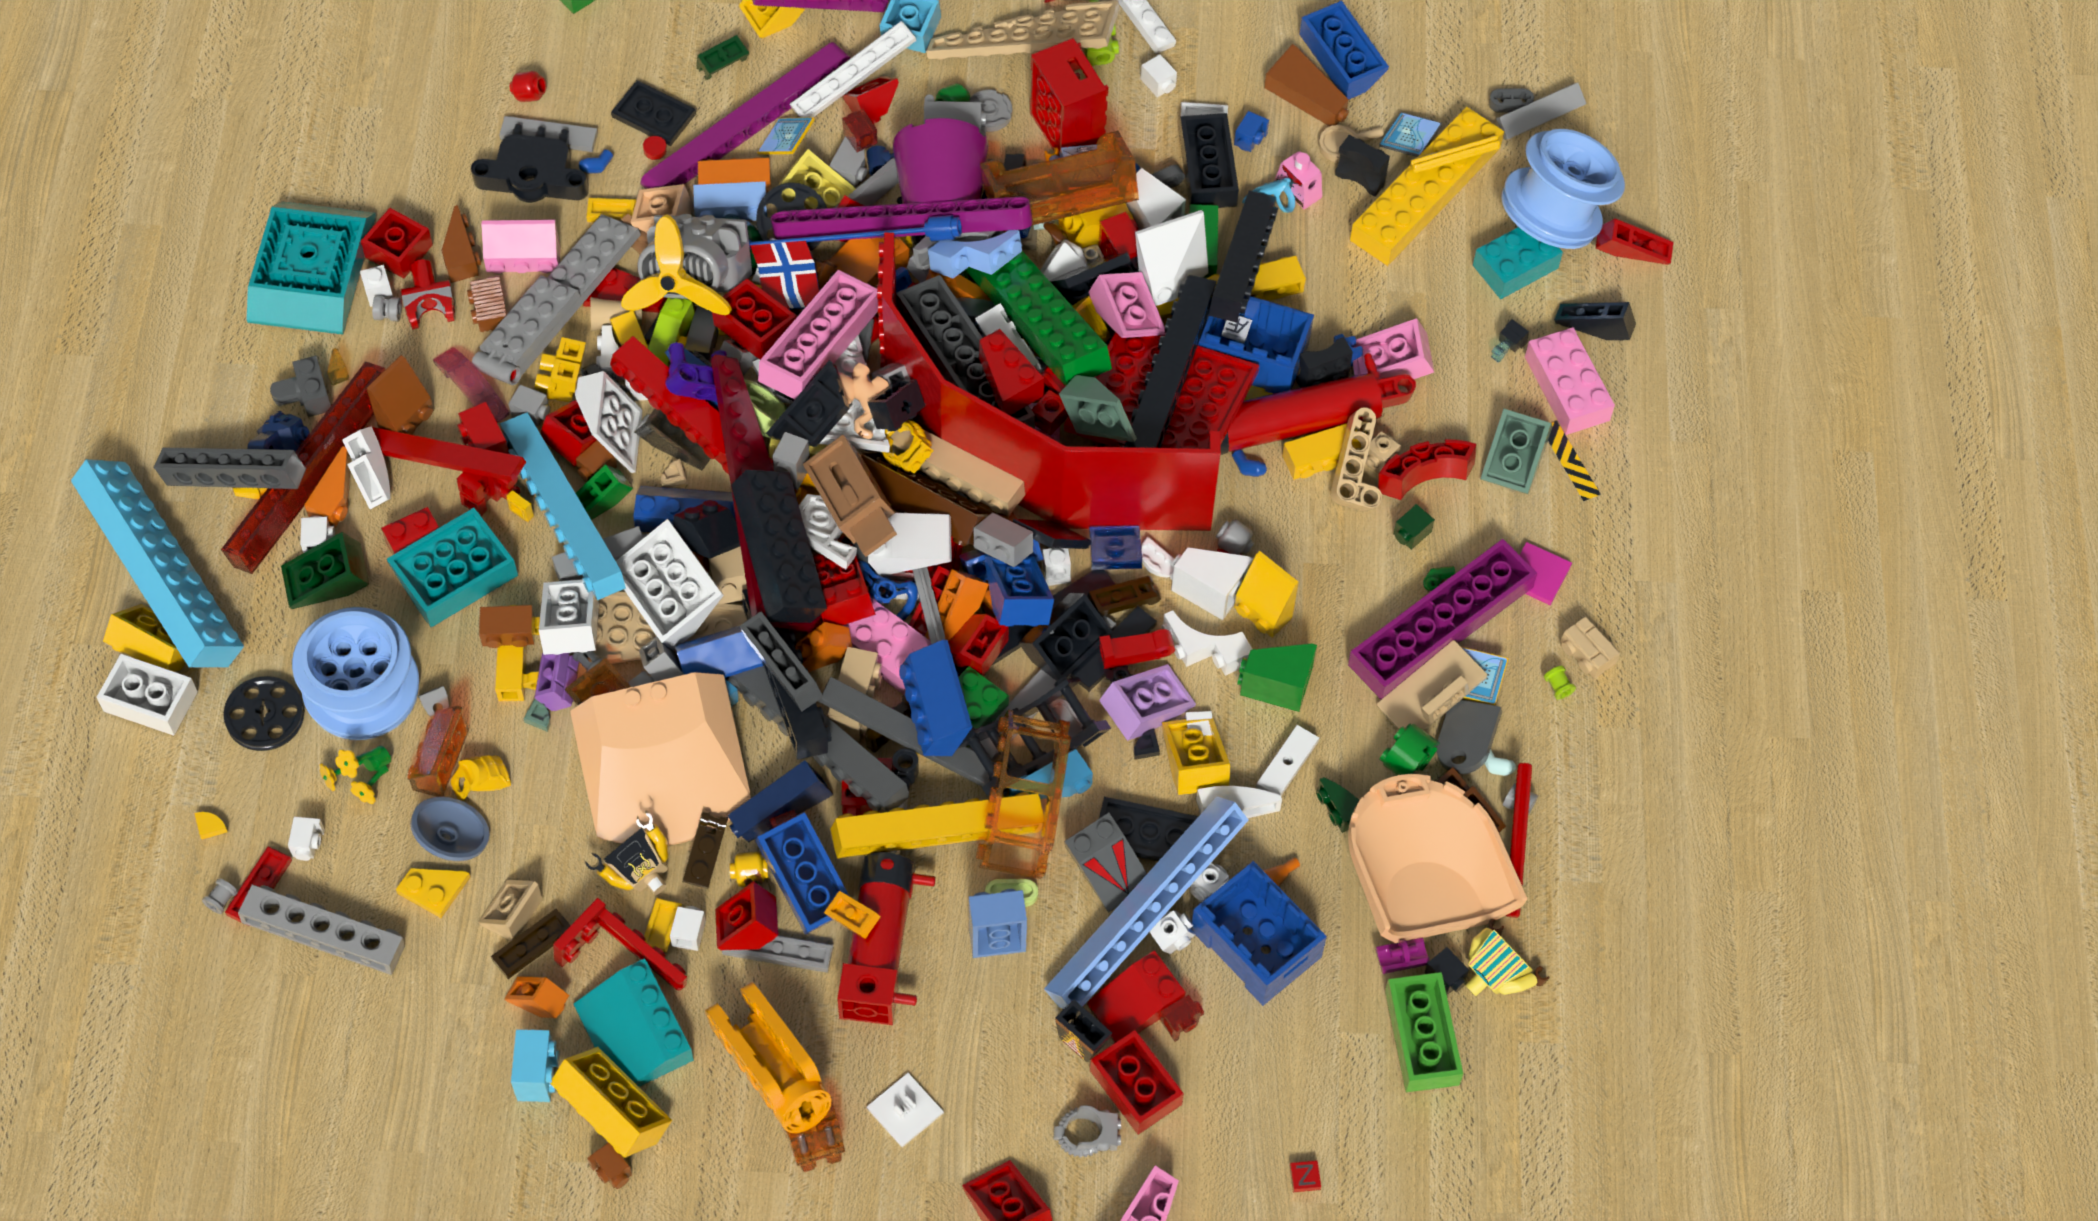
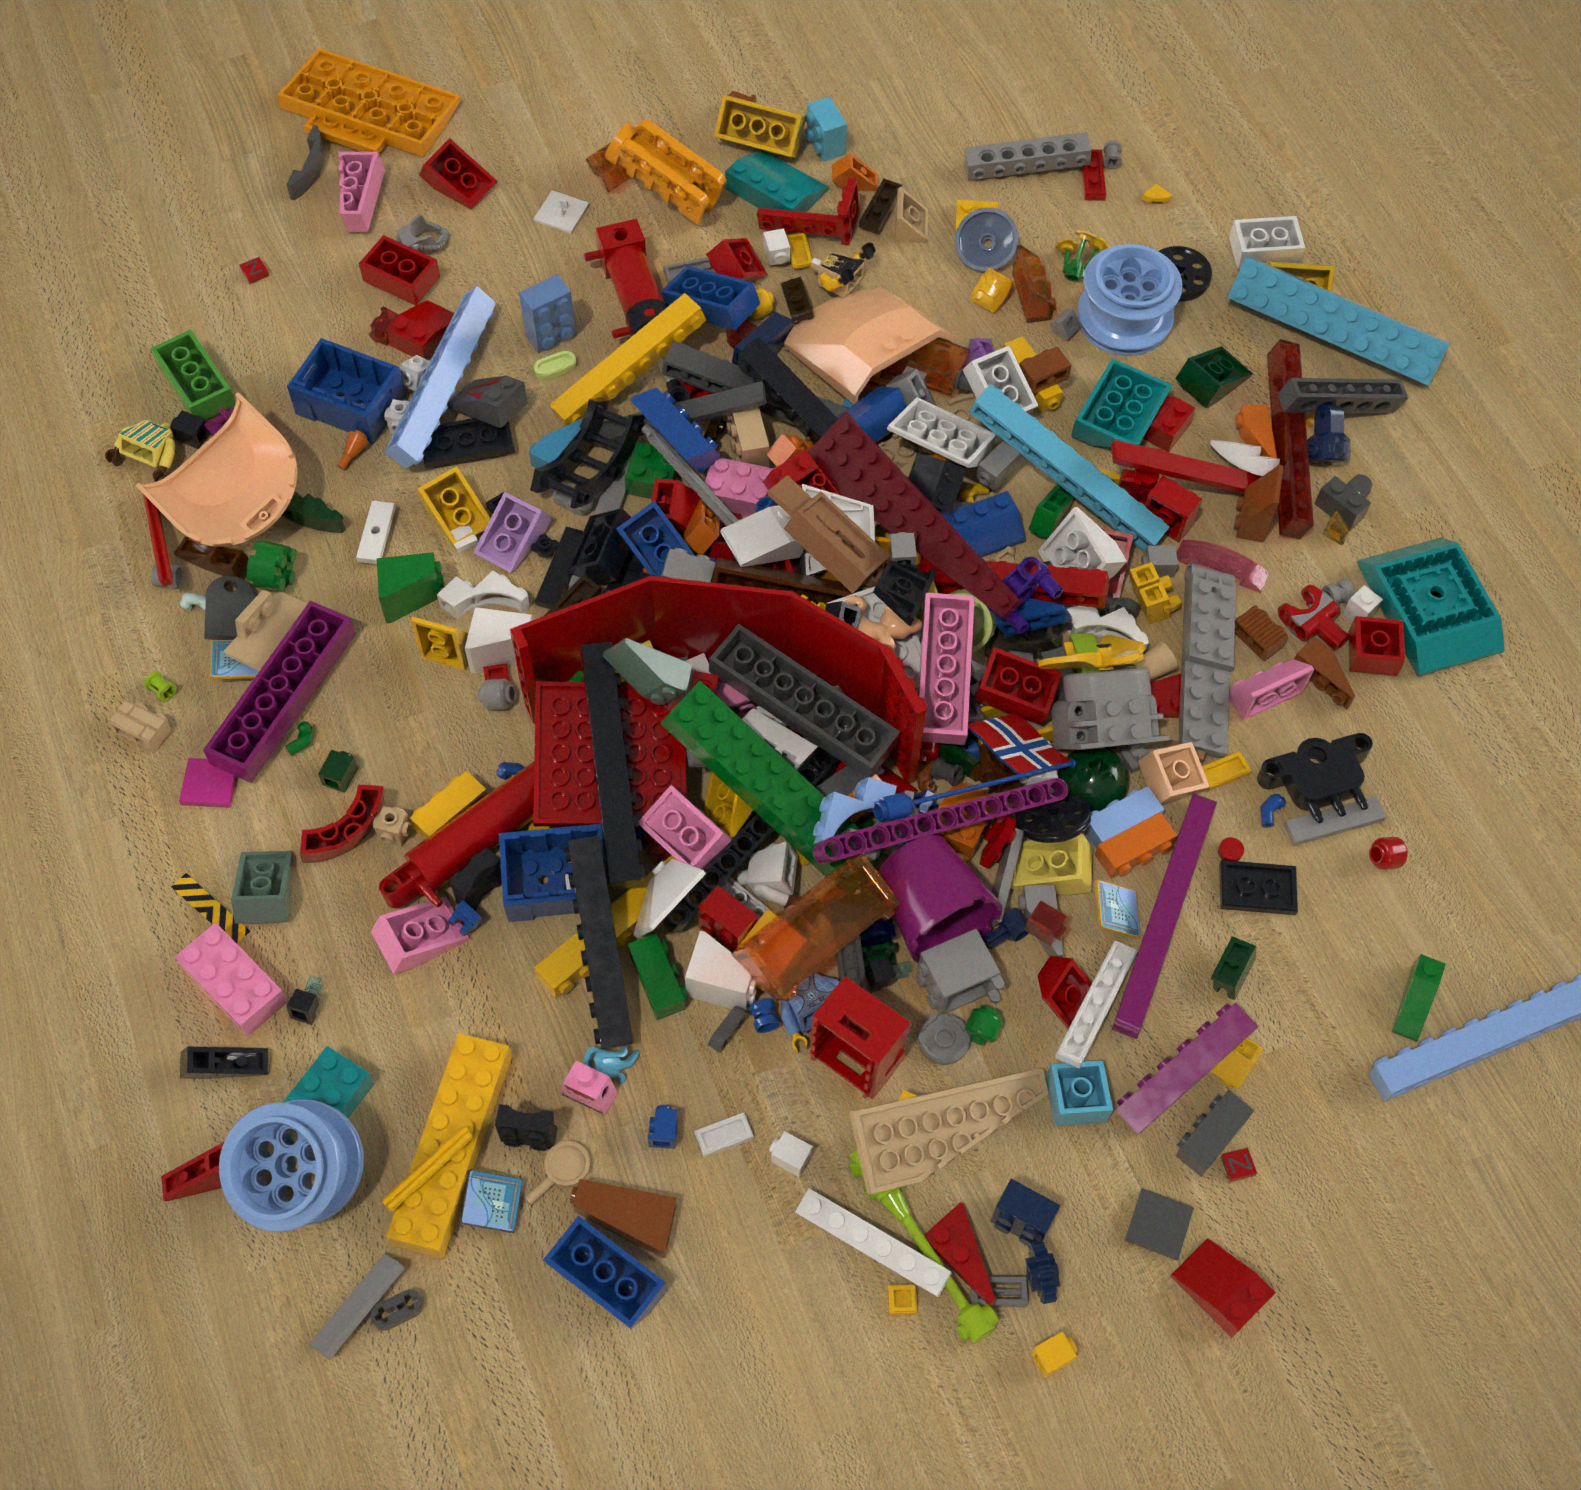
camera: 155 degrees right, 0 degrees up
white brick [288,817,325,861] -> none
white brick [300,516,335,553] -> none
black brick [731,470,827,623] -> none
dark grey brick [740,612,823,712] -> none
light orange plate [824,891,880,939] -> none
clear orange windscreen [976,709,1070,879] -> none
red wedge [979,329,1044,415] -> none
black tile [1050,252,1131,290] -> none
black torso [1055,999,1112,1062] -> none
red leg [1099,629,1176,669] -> none
black brick [1179,113,1239,208] -> none
white slope [1196,786,1282,818] -> none
tan beam [1331,408,1382,512] -> none

